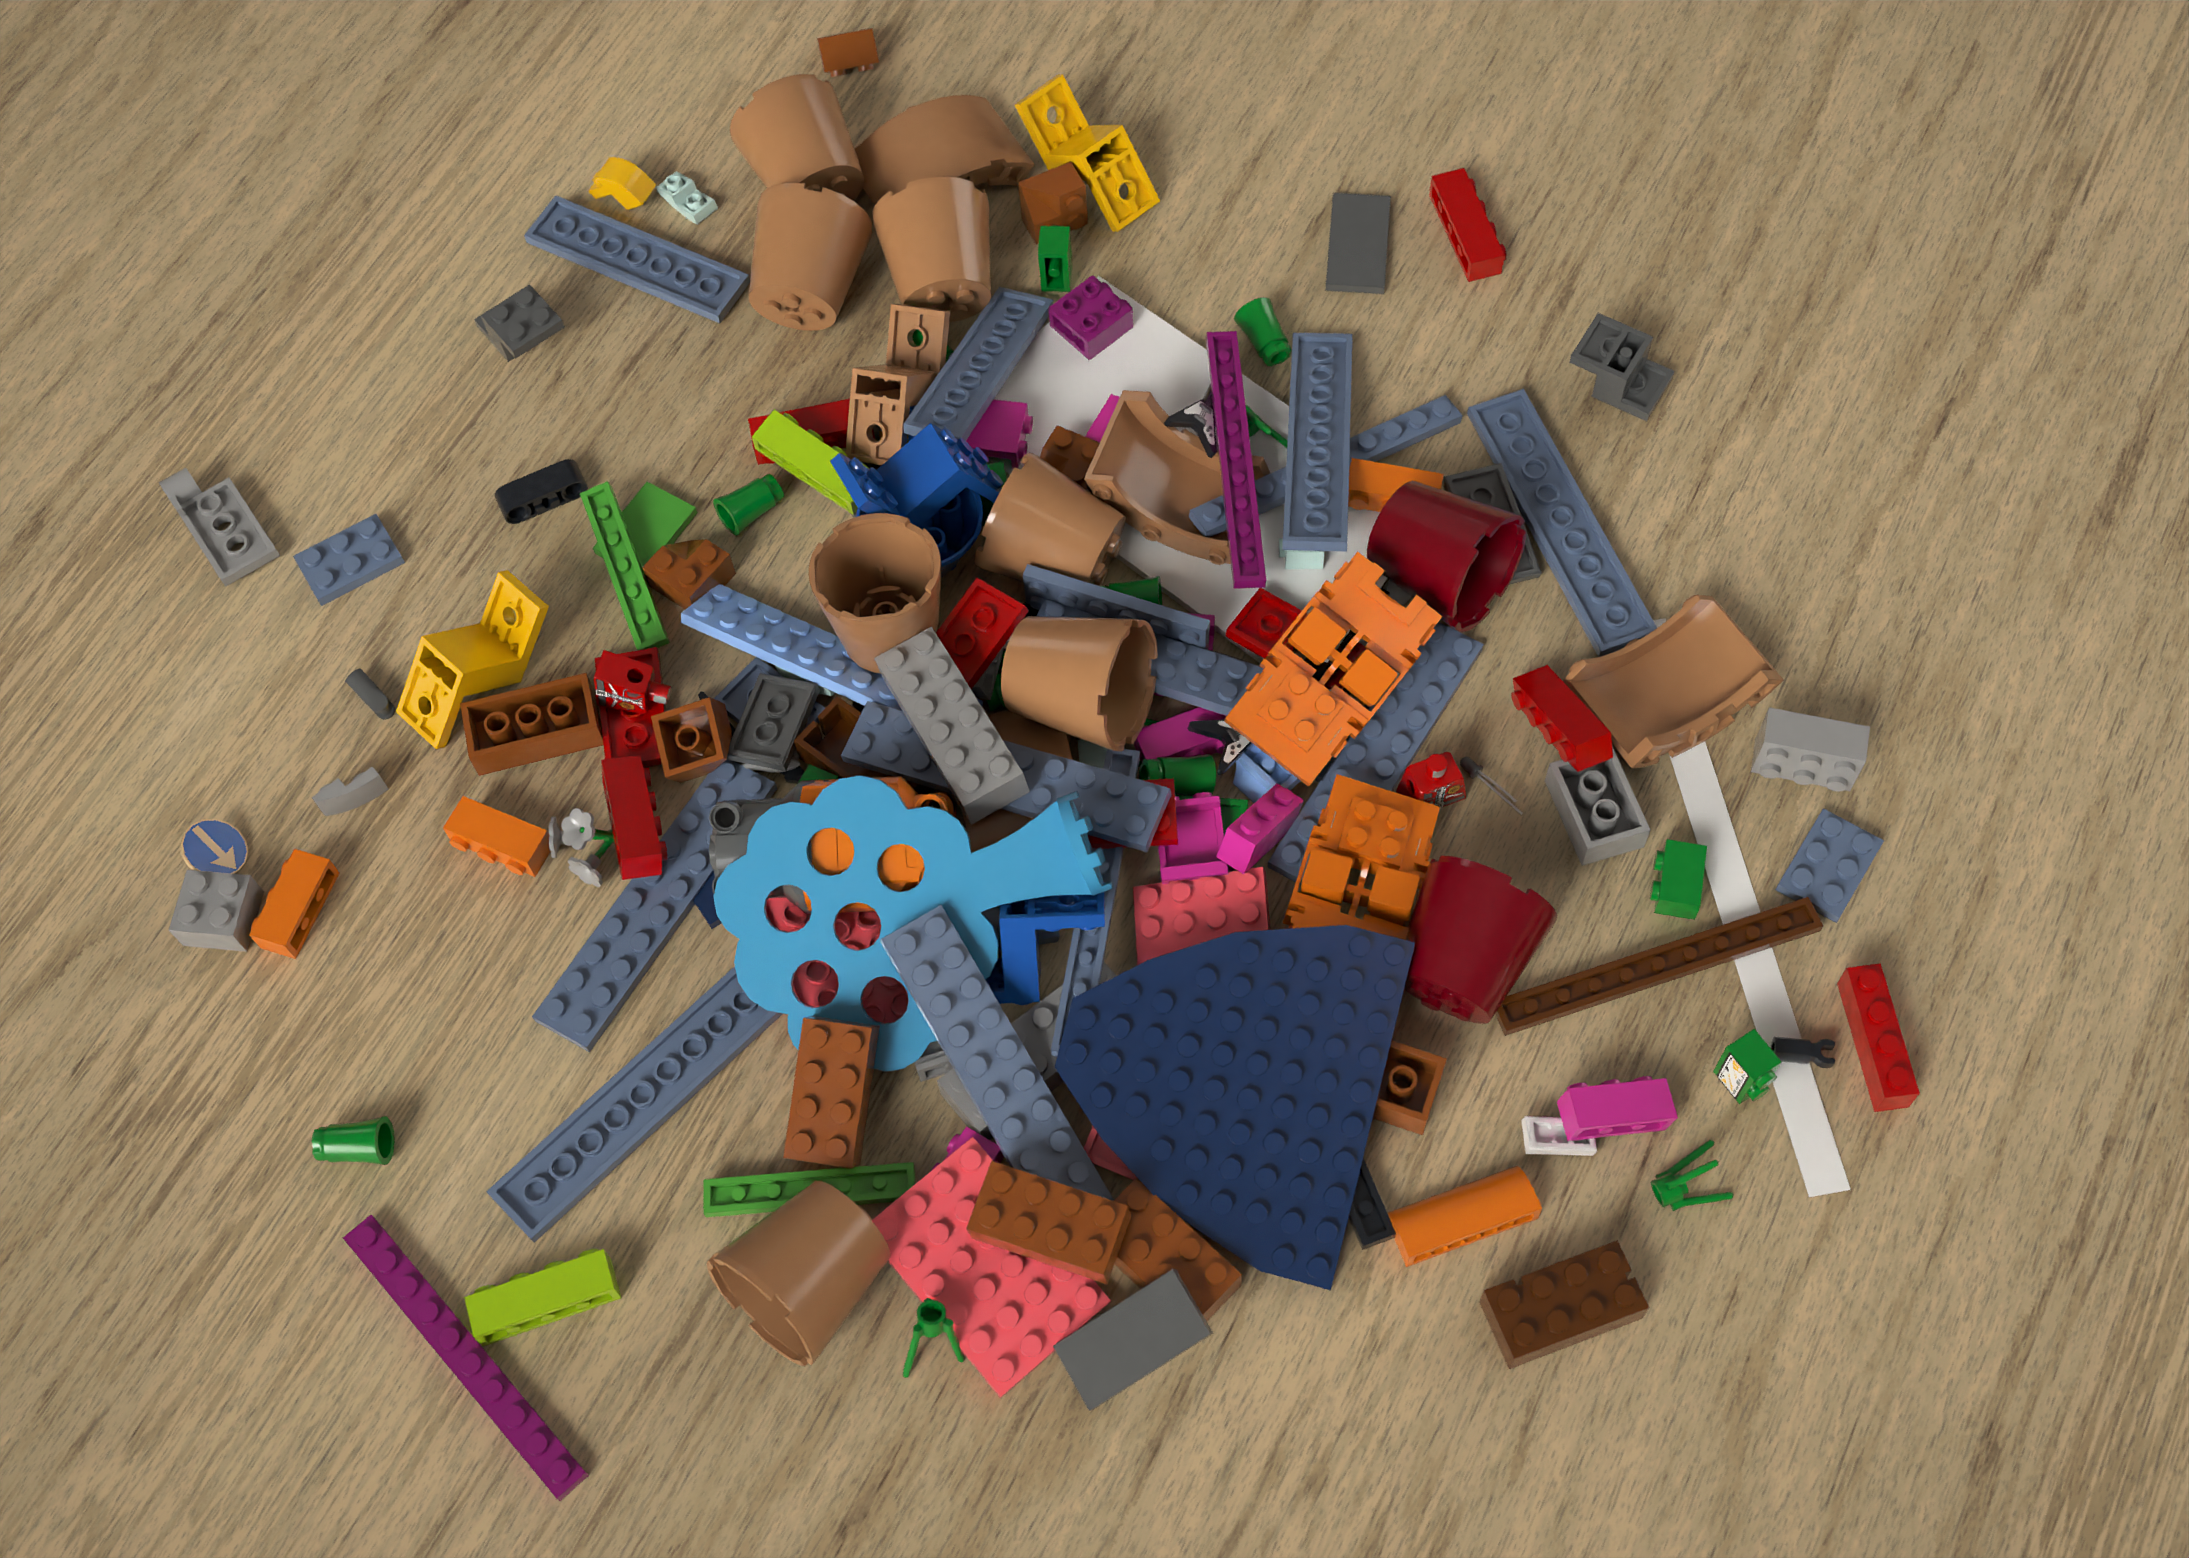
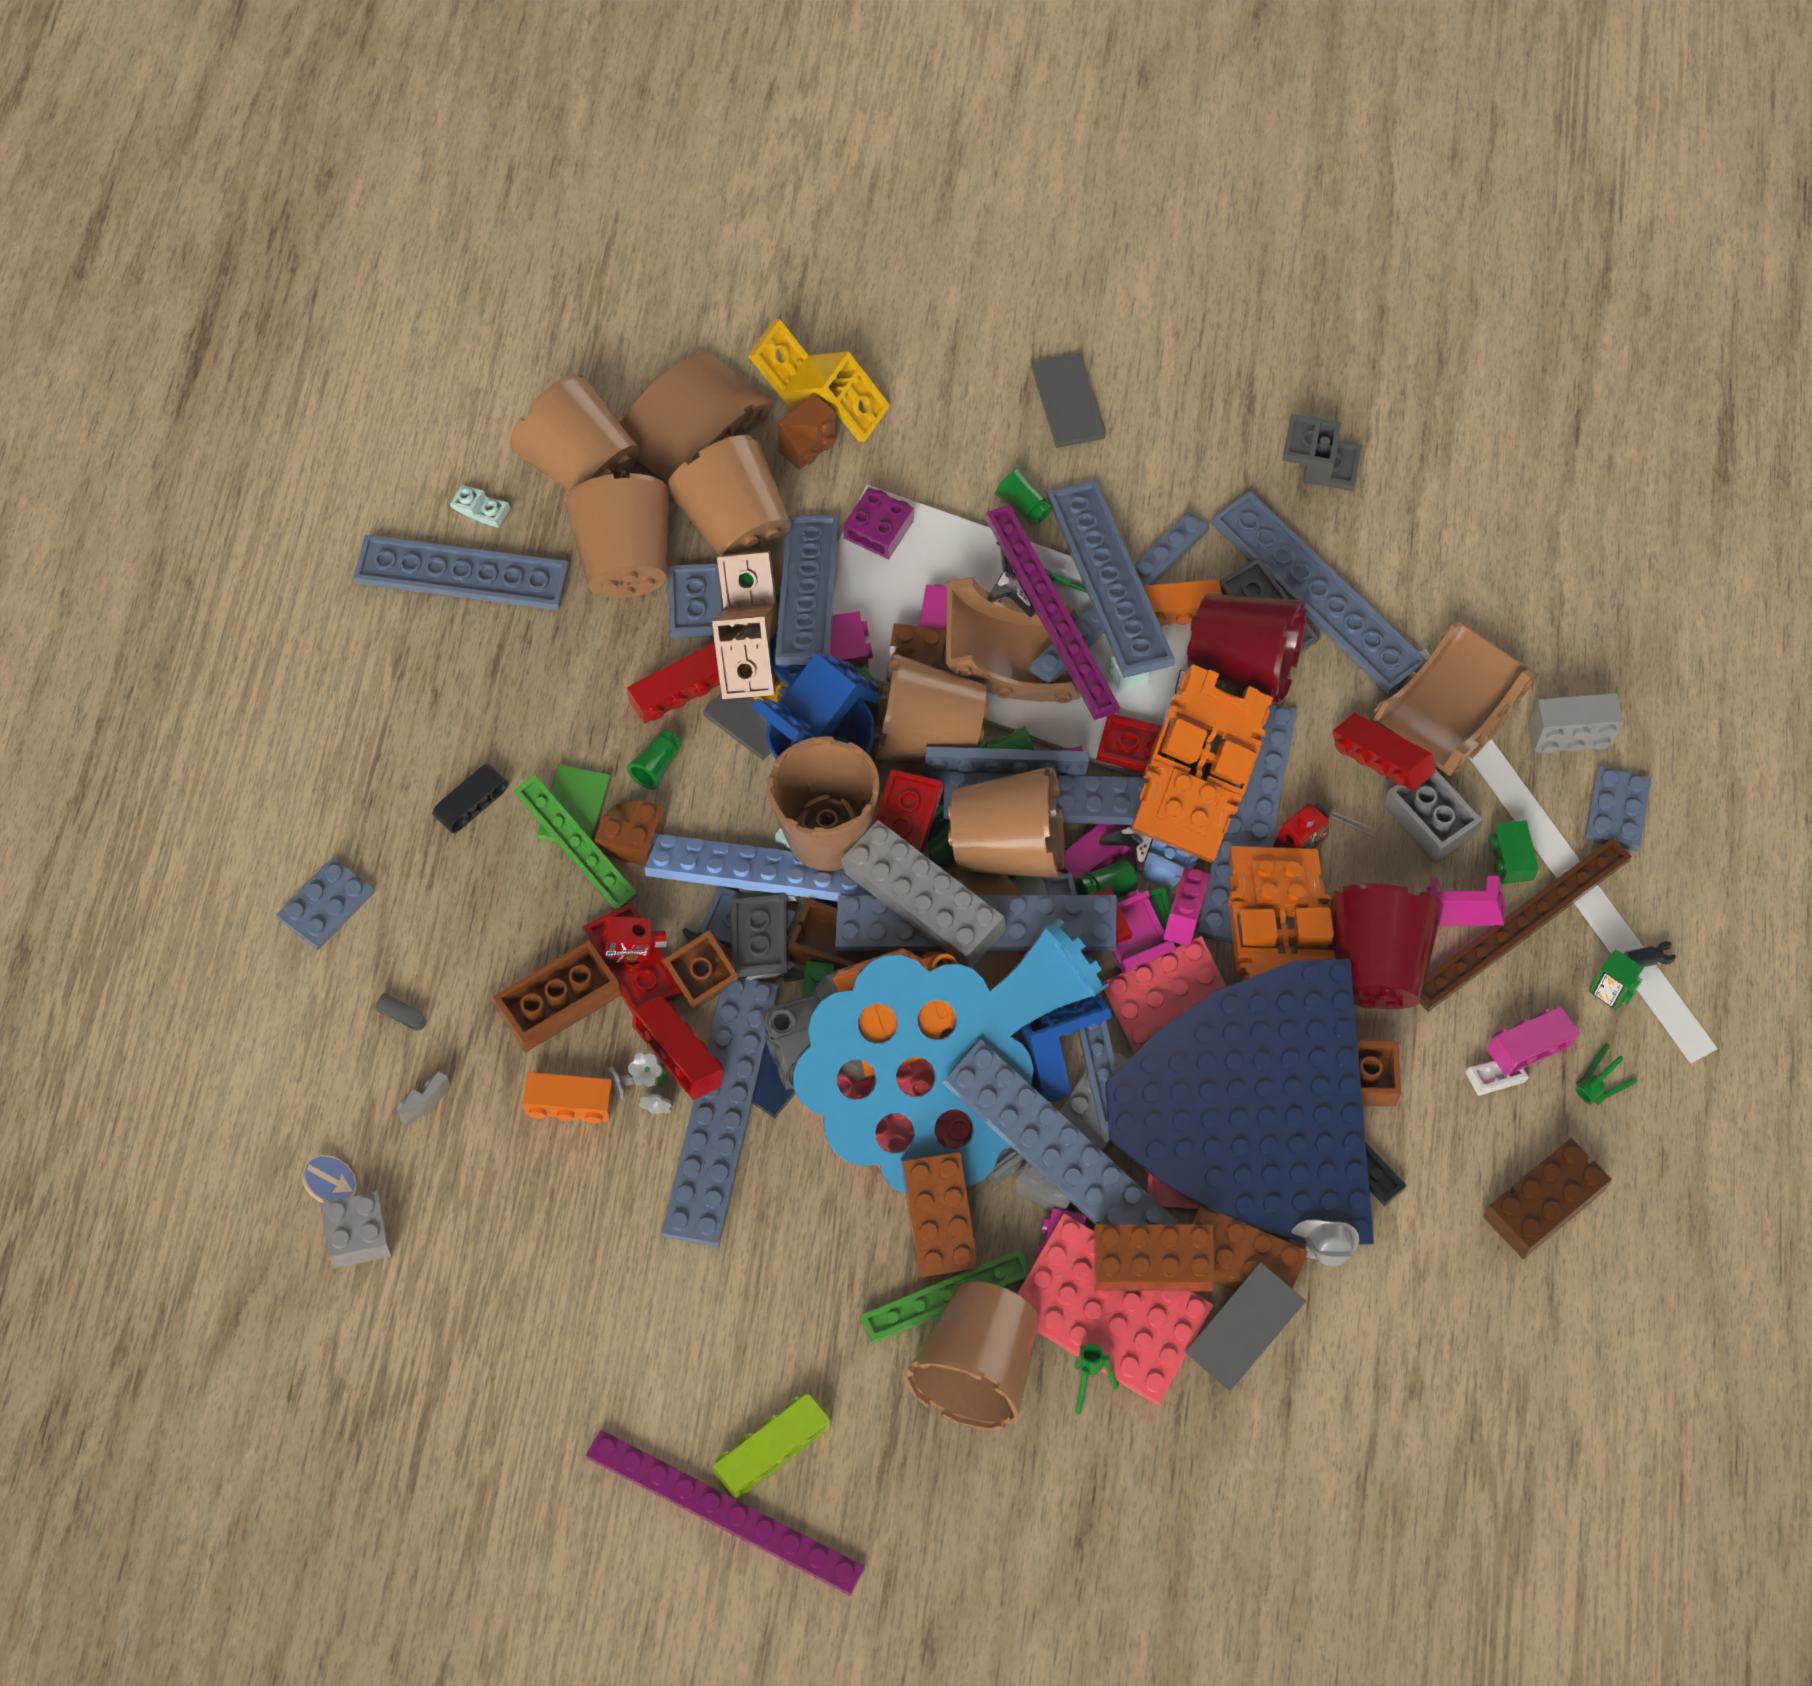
camera: 25 degrees left, 0 degrees up
light grey hinge [159,468,280,587] -> none
orange brick [249,849,340,959] -> none
green plant [311,1116,395,1165] -> none
yellow bracket [396,570,549,749] -> none
dark grey bracket [474,284,565,362] -> none
sand blue plate [486,967,783,1243] -> none
yellow brick [588,157,656,210] -> none
lime brick [752,410,869,515] -> none
dark orange slope [817,28,879,77] -> none
green brick [1038,225,1073,292] -> none
orange brick [1388,1166,1542,1267] -> none
red brick [1429,168,1507,282] -> none
red brick [1837,963,1920,1112] -> none
none -> sand blue plate [668,564,722,638]
none -> light grey piece [1290,1219,1359,1267]
none -> dark pink panel [1426,876,1505,926]

